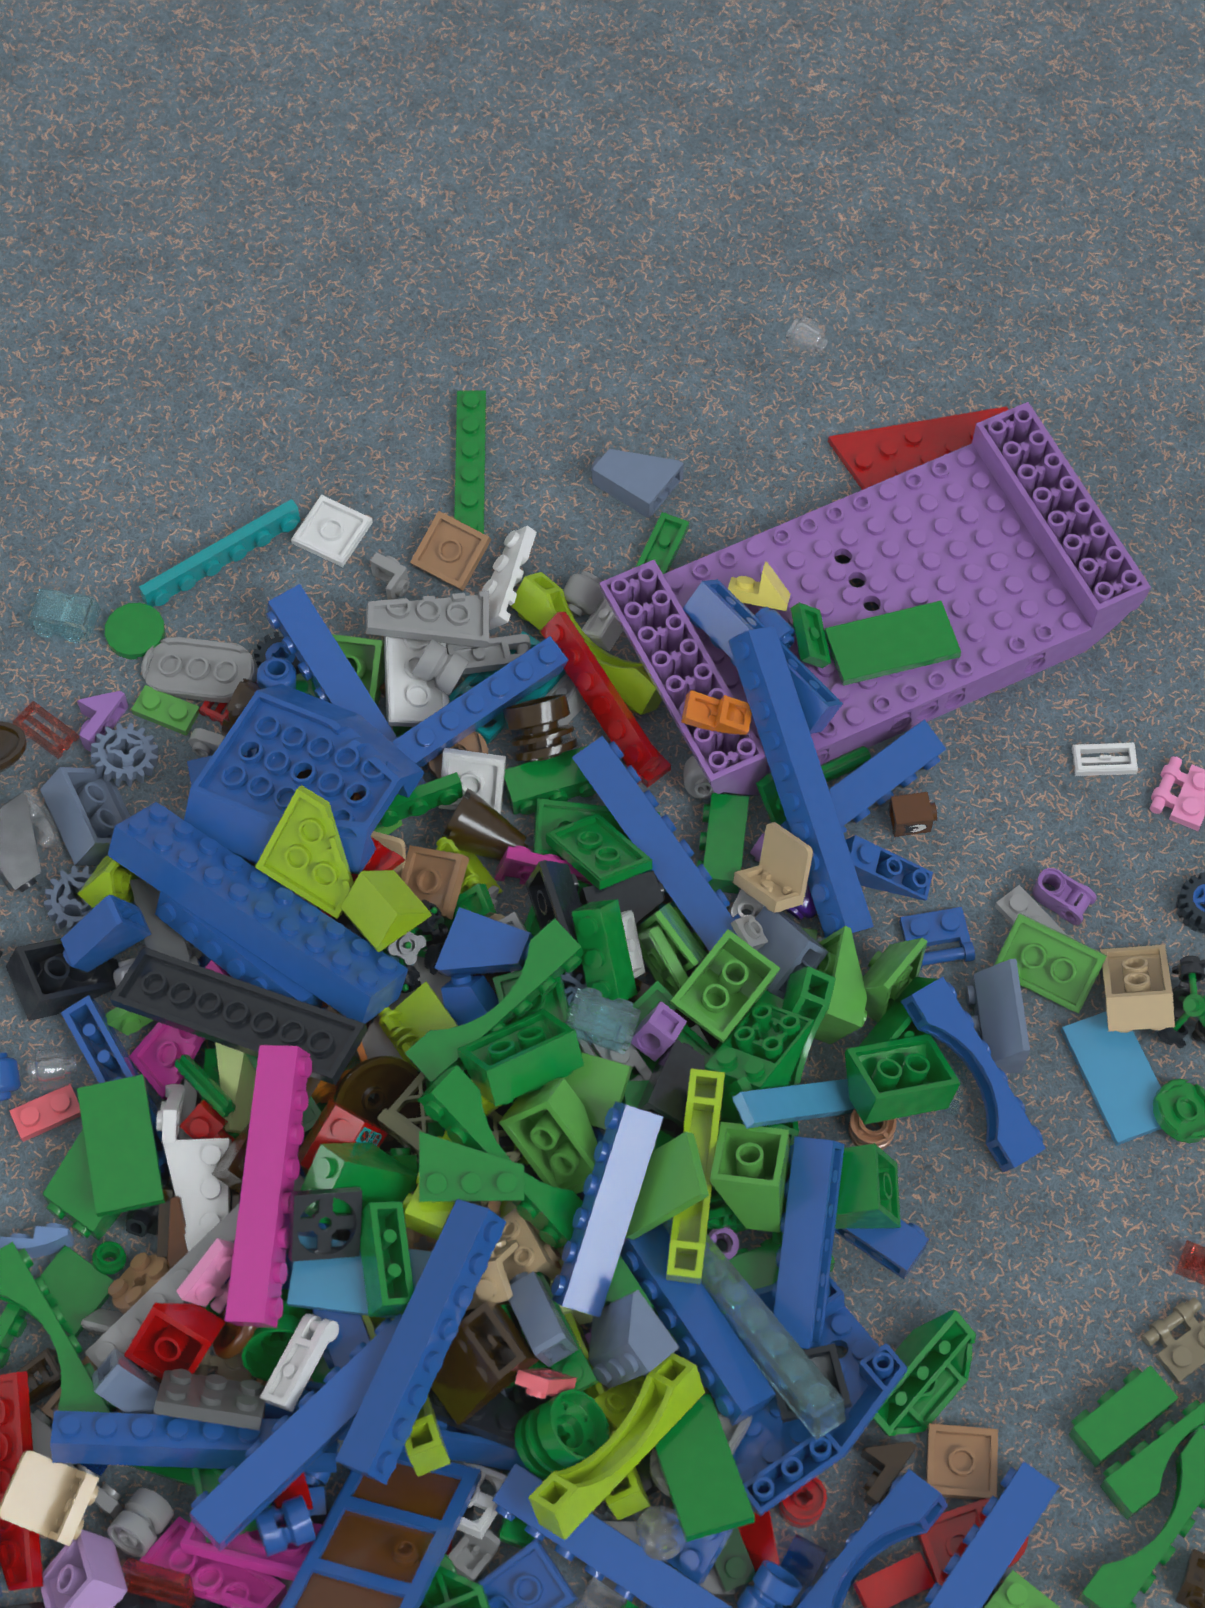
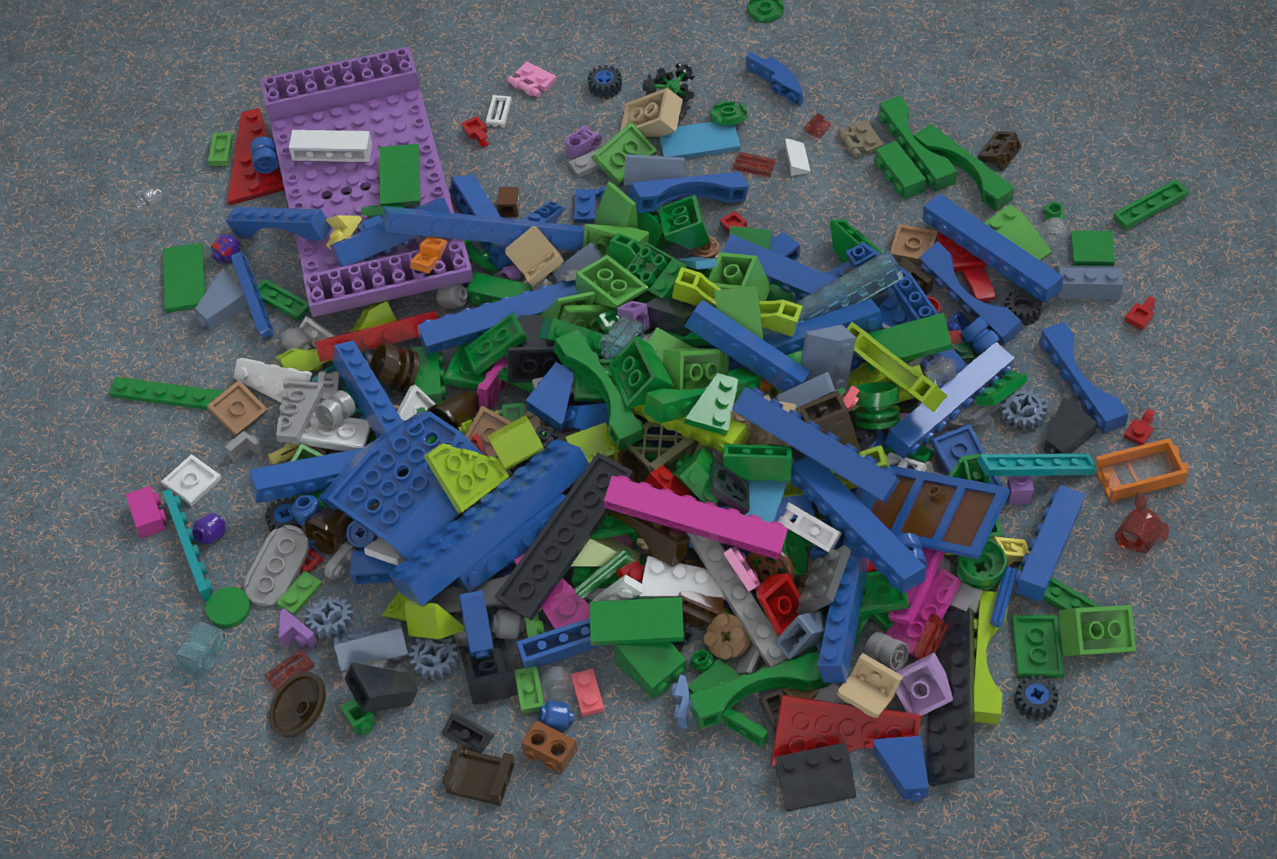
camera: 75 degrees left, 10 degrees down
none -> dark pink brick [125,486,167,538]
none -> green tile [163,243,206,313]
none -> dark purple head [192,513,226,545]
none -> bright green plate [208,133,233,166]
none -> dark purple head [211,234,240,263]
none -> blue arch [225,207,332,241]
none -> blue beam [231,251,274,339]
none -> blue wheel [250,137,278,174]
none -> white brick [289,130,372,162]
none -> red plate [461,116,489,148]
none -> bright green plate [514,666,544,714]
none -> red plate [719,211,747,234]
none -> clear red tile [733,152,776,177]
none -> white slope [785,139,810,176]

